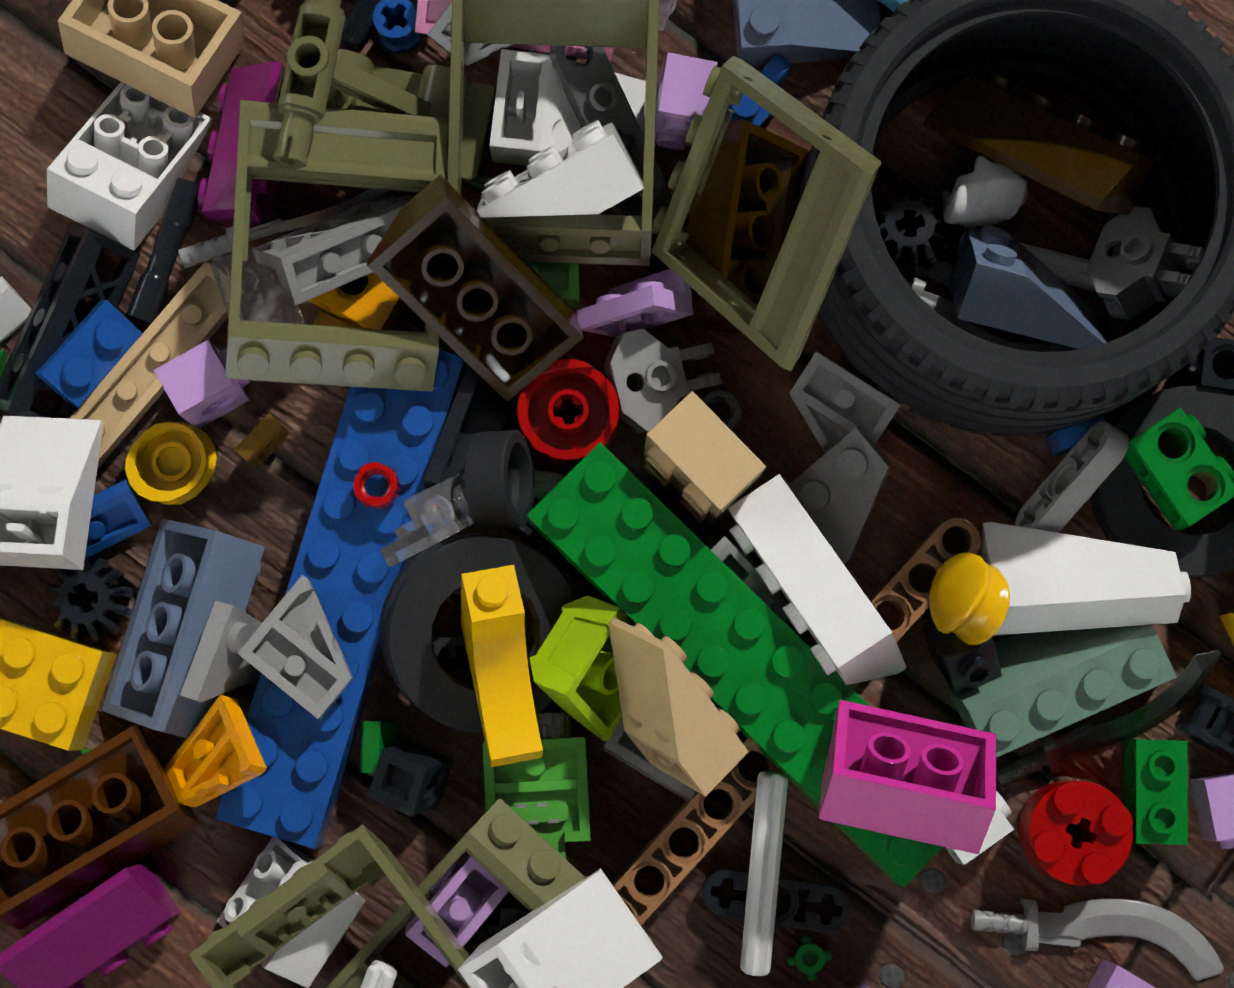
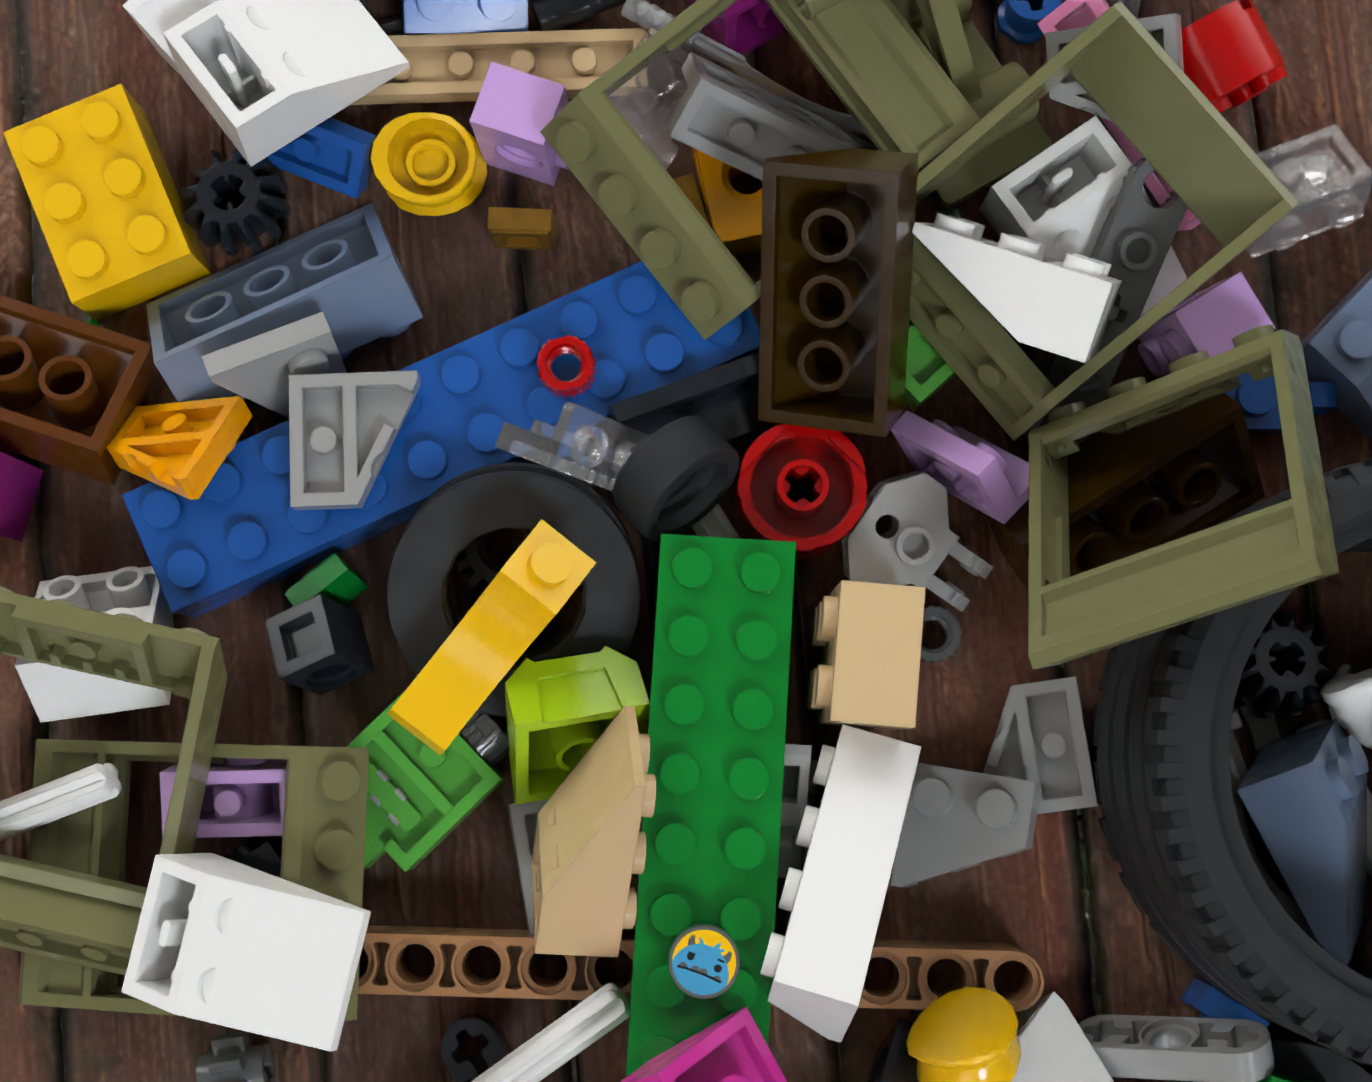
camera: 55 degrees right, 0 degrees up
none -> tile [668,924,740,999]

